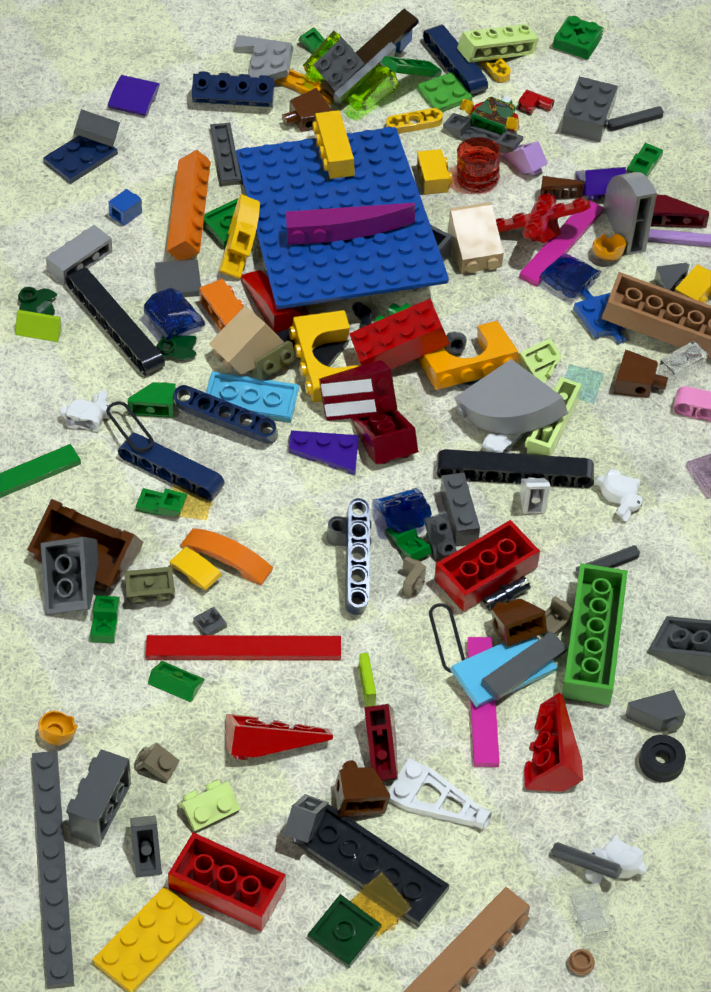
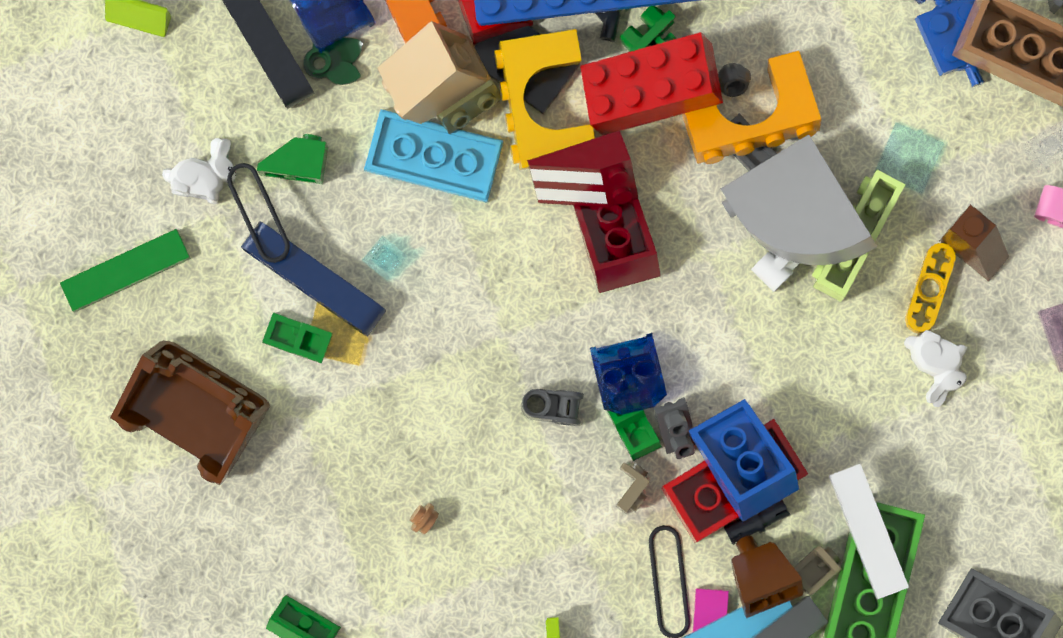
camera: 10 degrees right, 30 degrees up
dark grey slope [41,537,98,615] -> none
green slope [90,595,120,643] -> none
olive bracket [124,566,175,604] -> none
red tile [146,635,341,661] -> none
yellow slope [169,547,222,591] -> none
dark blue beam [173,385,278,444] -> none
orange slope [180,528,273,586] -> none
dark grey tile [193,607,227,635] -> none
dark purple wing [289,430,359,475] -> none
beam [345,498,370,615] -> none
black beam [436,449,594,488] -> none
dark grey brick [440,473,480,547] -> none
yellowish green wing [518,338,561,383] -> none
white slope [520,478,550,514] -> none
dark grey axle [575,545,640,577] -> none
reddish brown torso [613,349,668,398] -> none
none -> clear light blue tile [362,236,407,281]
none -> medium nougat plate [410,503,439,534]
none -> blue slope [689,399,800,522]
none -> white tile [829,464,909,599]
none -> yellow beam [905,243,956,333]
none -> reddish brown slope [939,204,1009,282]

